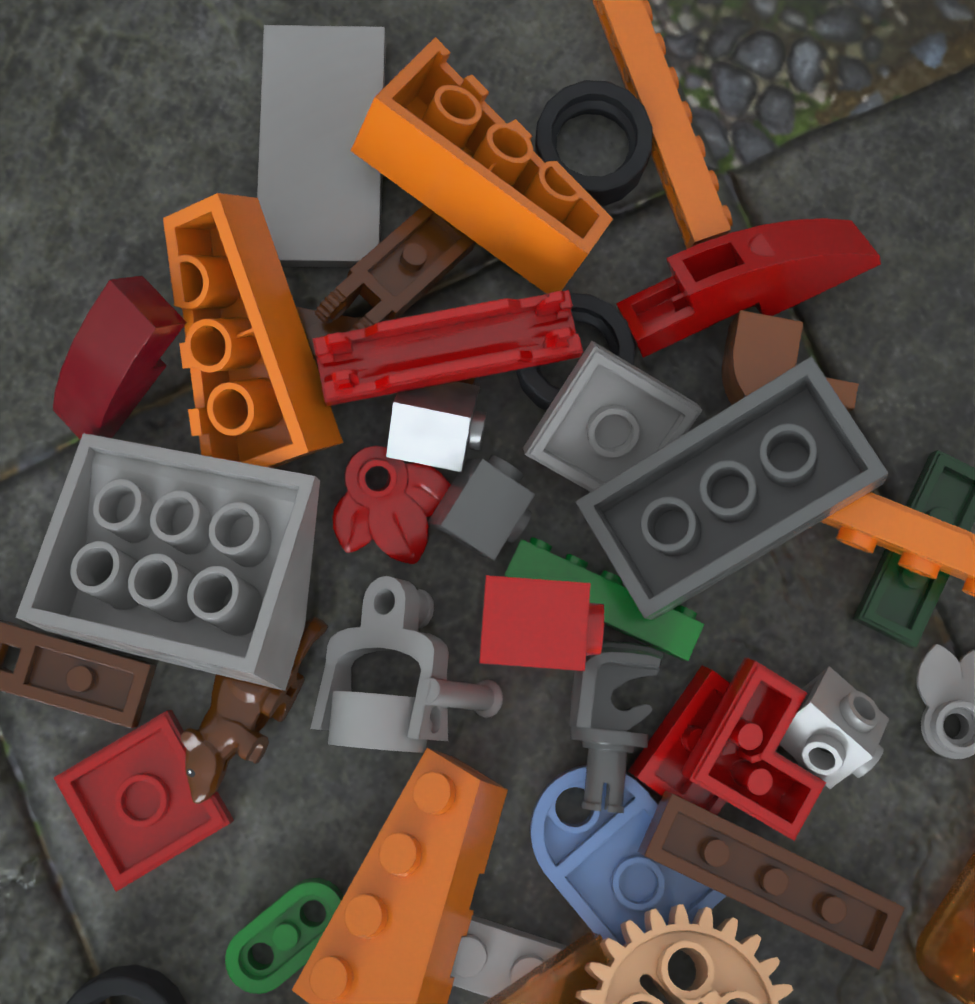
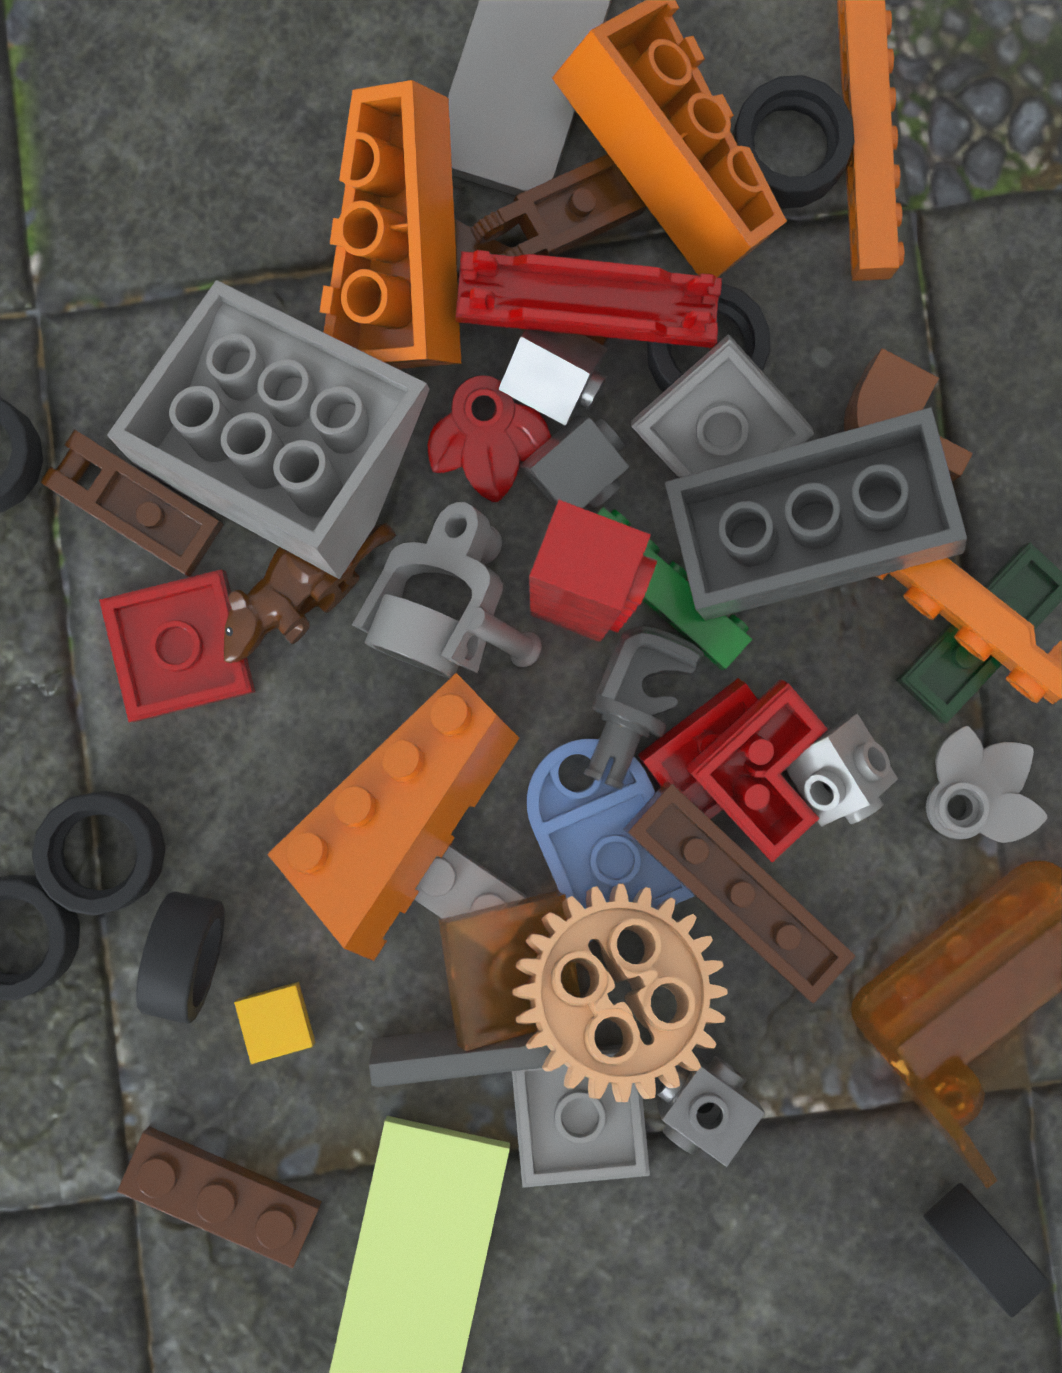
camera: 20 degrees right, 5 degrees up
dark red slope [53,275,187,440] -> none
green plate [225,878,344,994] -> none
red slope [616,218,881,358] -> none

